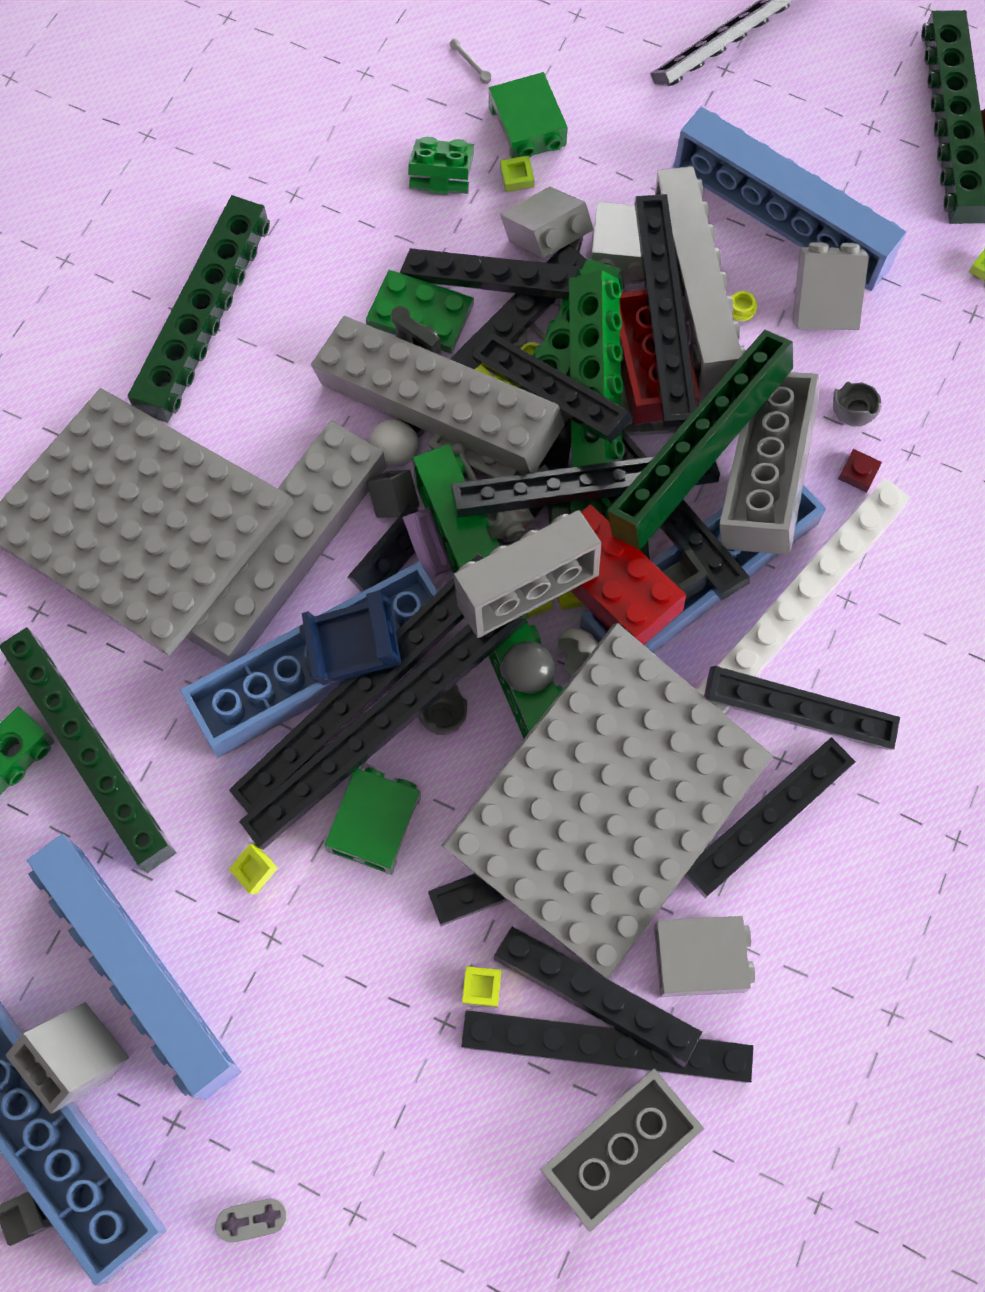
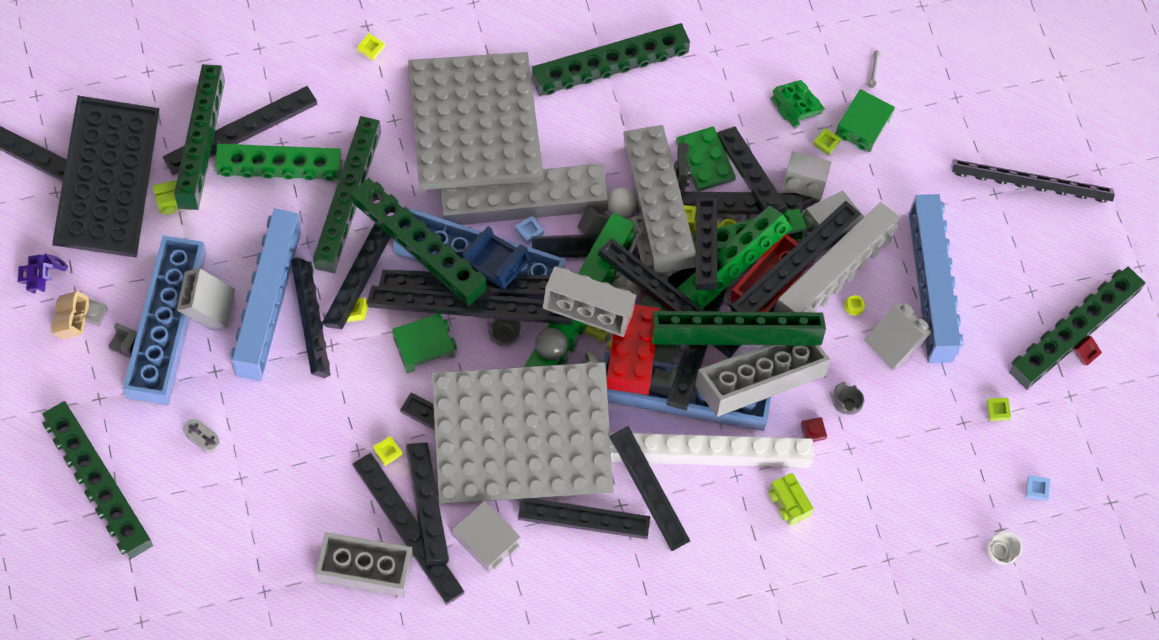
camera: 45 degrees right, 5 degrees down
lavender tile [403,508,451,578] -> none
none -> black plate [291,257,331,379]
none -> black plate [322,223,391,330]
none -> dark green brick [350,178,487,306]
none -> light blue plate [515,216,544,245]
none -> lime brick [768,473,814,526]

